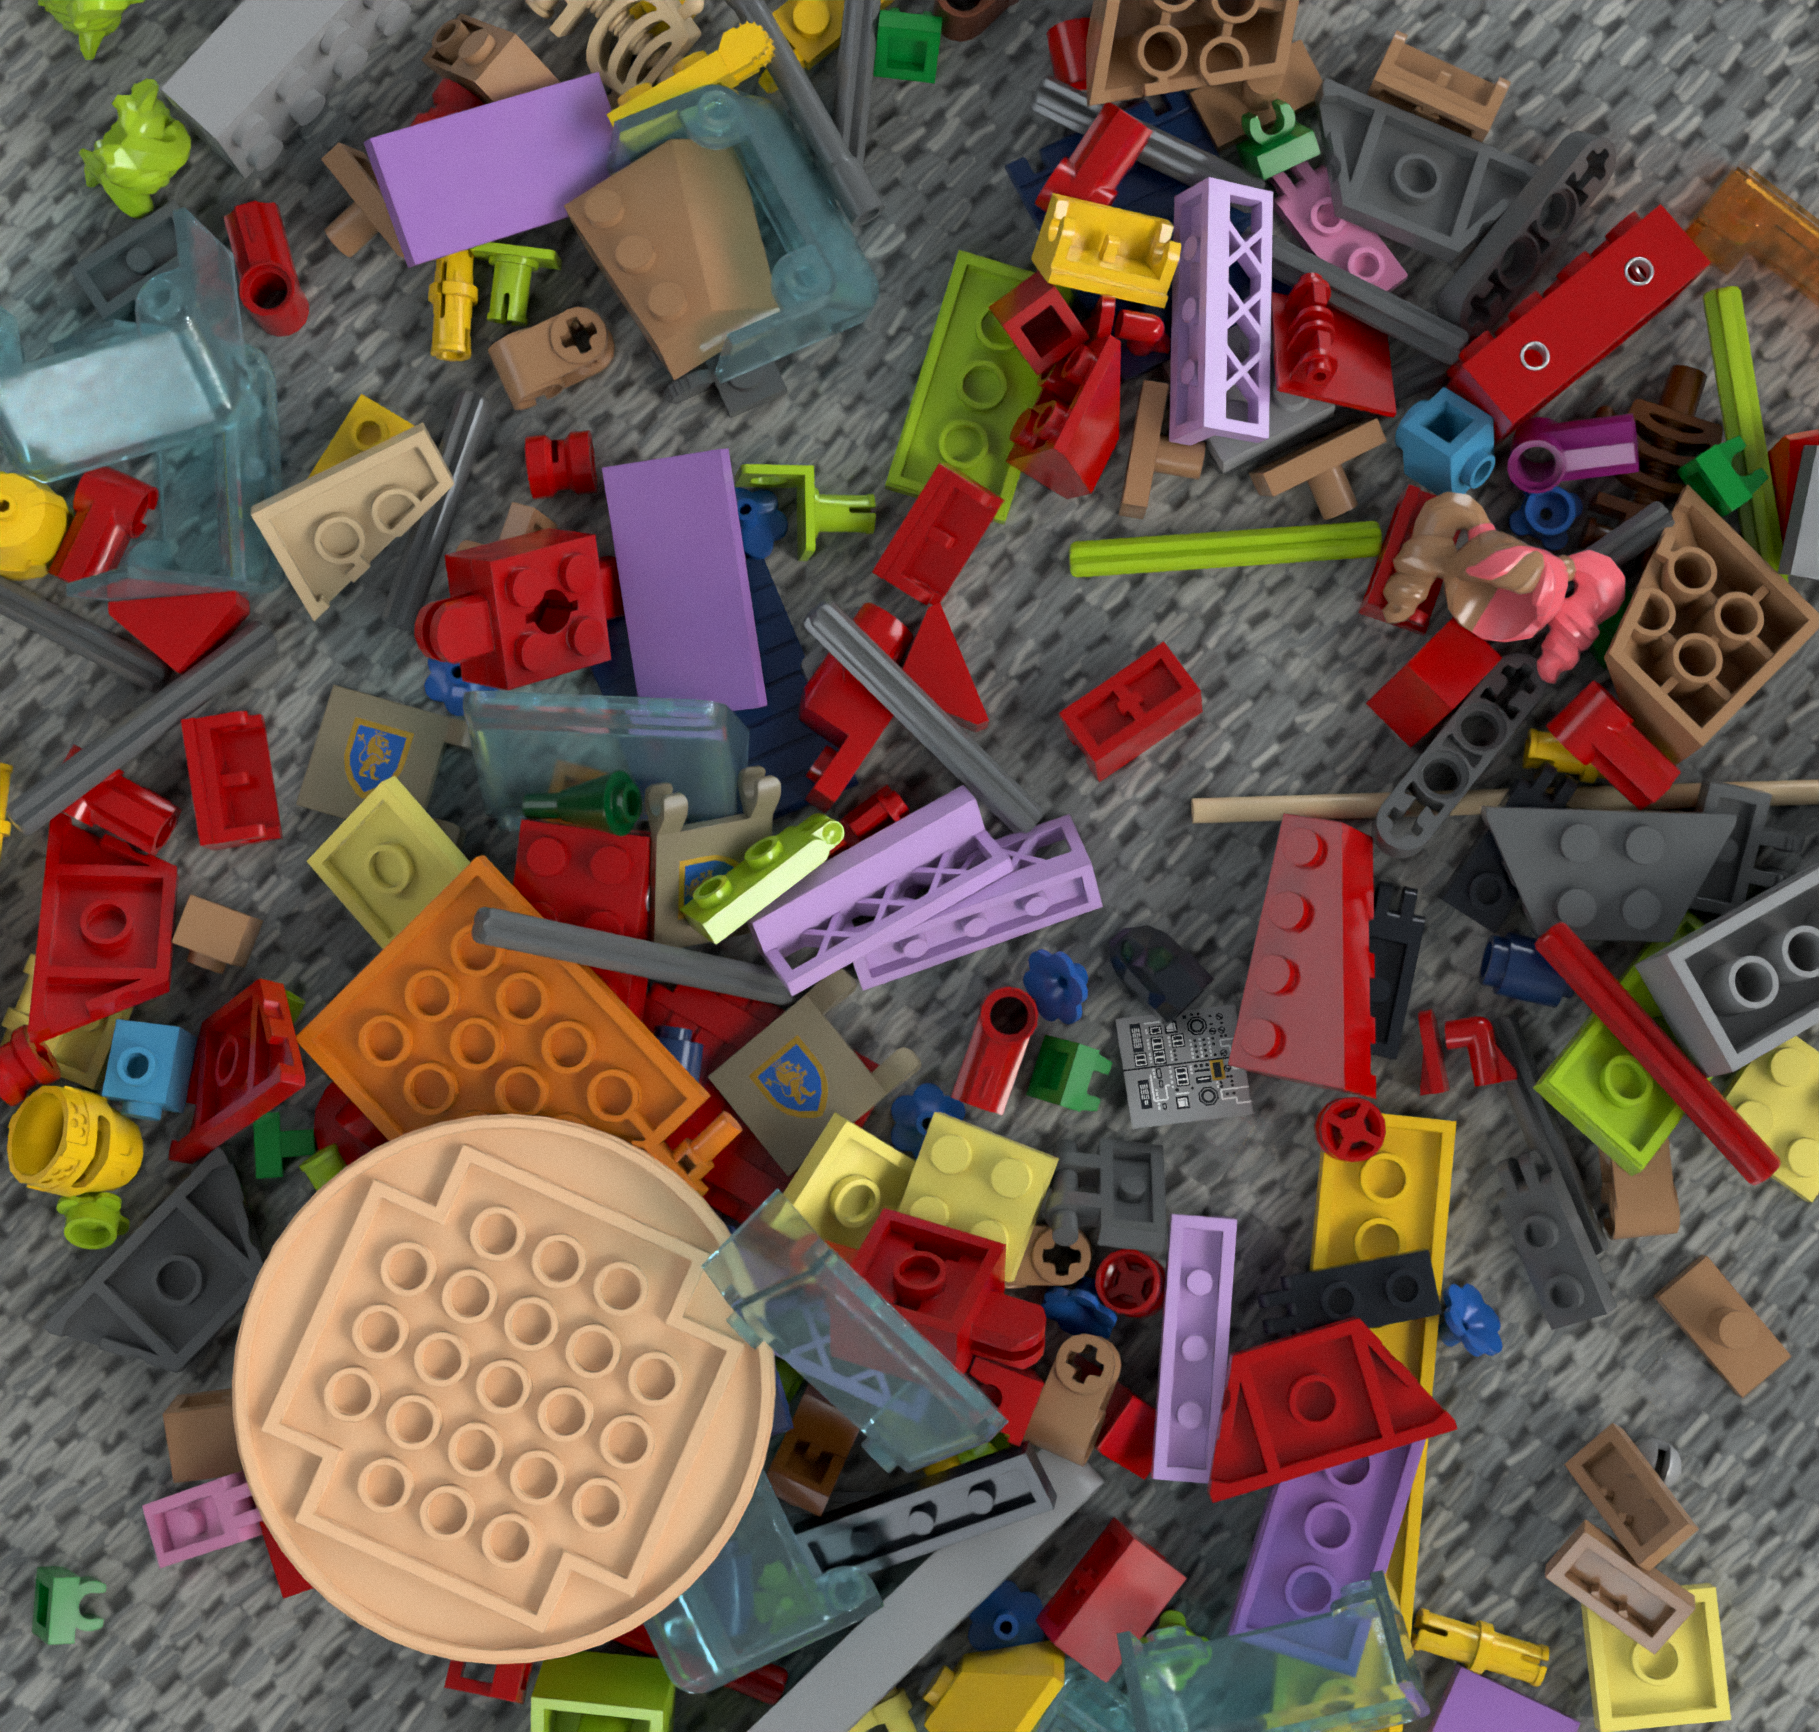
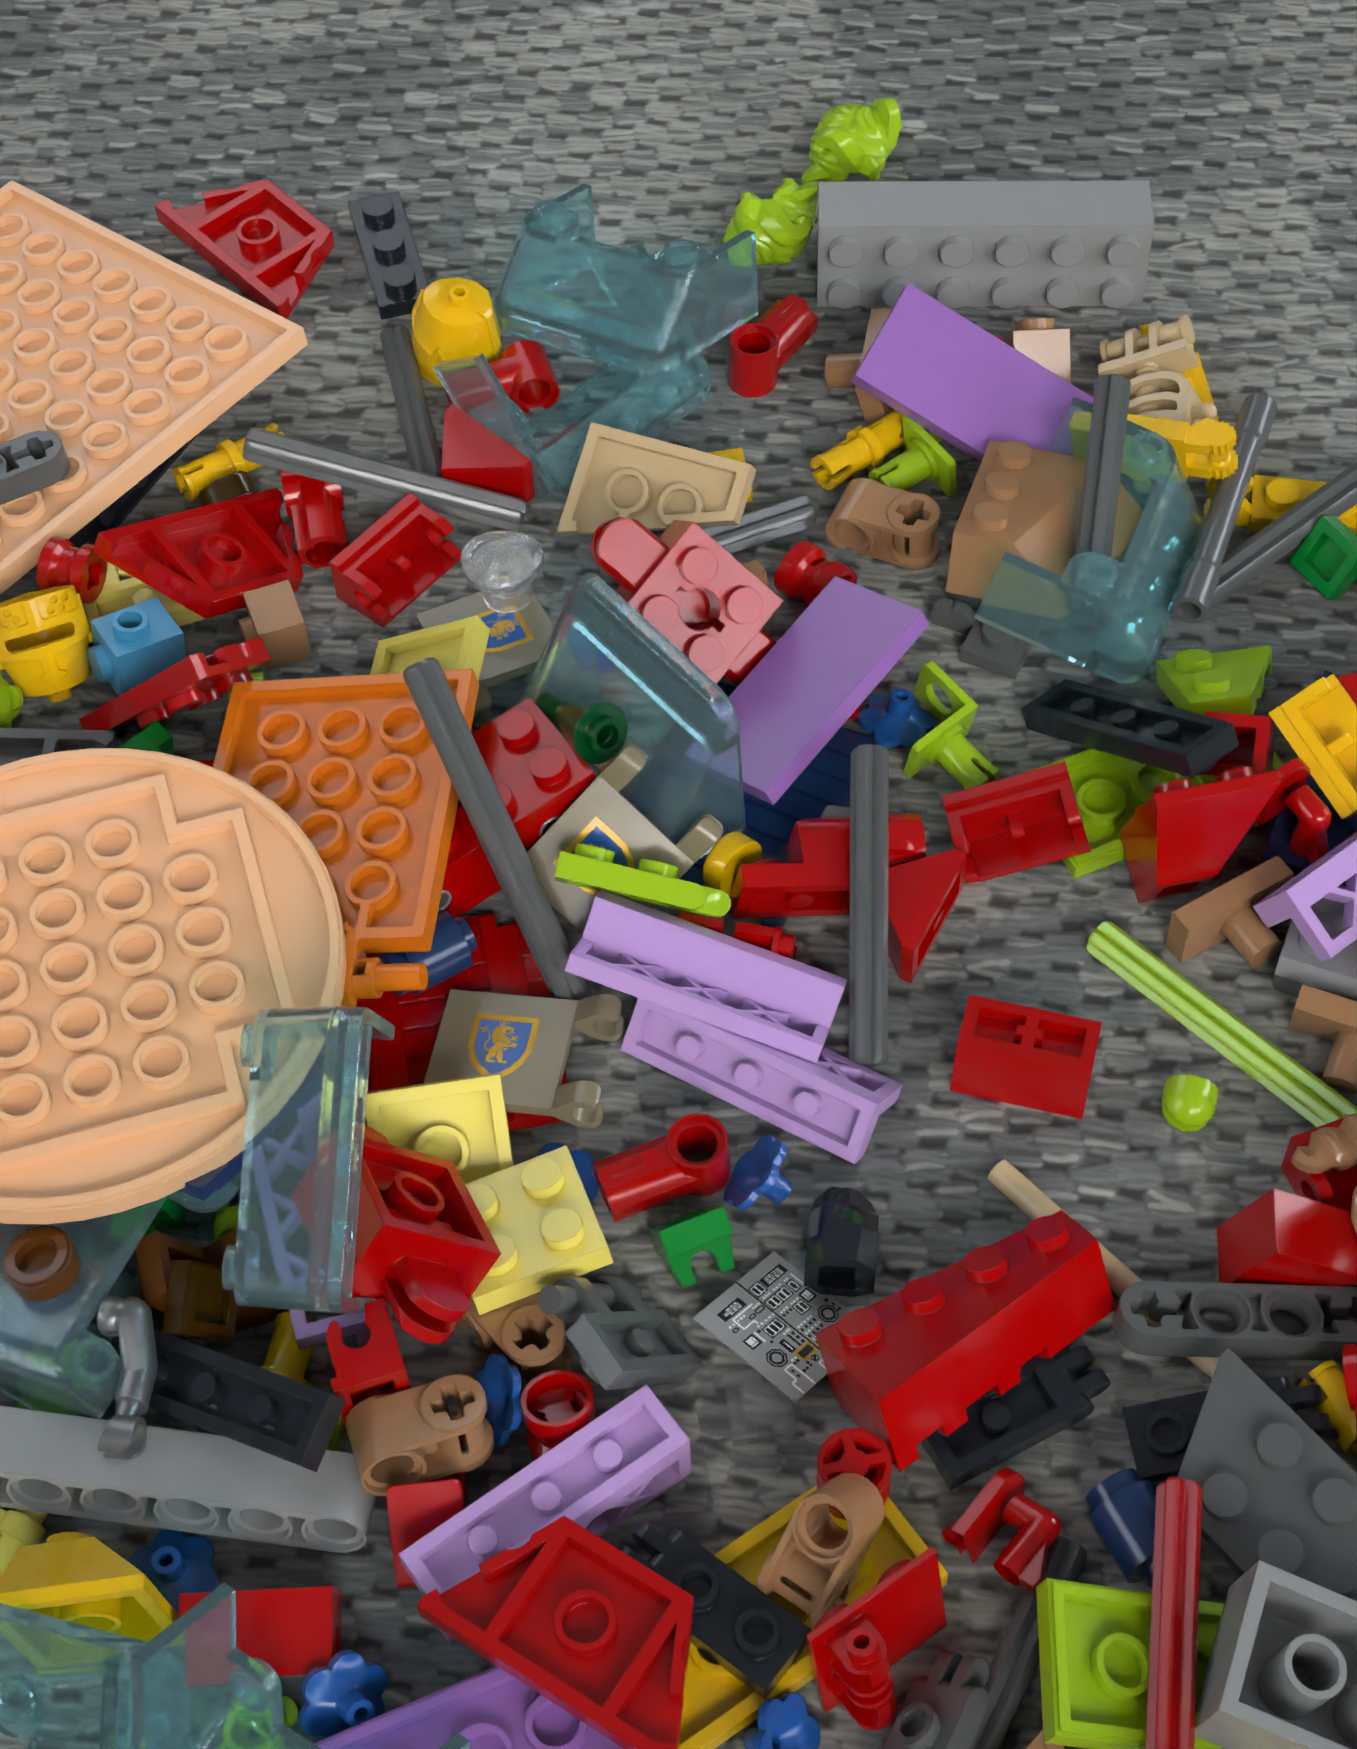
camera: 50 degrees right, 30 degrees down
none -> reddish brown tile [2,1226,81,1302]
none -> flat silver arm [97,1296,158,1460]
none -> dark brown tile [162,1260,242,1342]
none -> dark brown tile [198,471,258,506]
none -> blue plant [298,1649,388,1739]
none -> clear piece [461,530,545,613]
none -> yellow tile [703,831,762,895]
none -> medium nougat piece [756,1473,885,1628]
none -> red hinge [806,1547,947,1731]
none -> black plate [1021,679,1239,778]
none -> dark grey axle [1070,374,1131,609]
none -> lime wing [1156,645,1272,716]
none -> lime hinge [1161,1074,1219,1132]

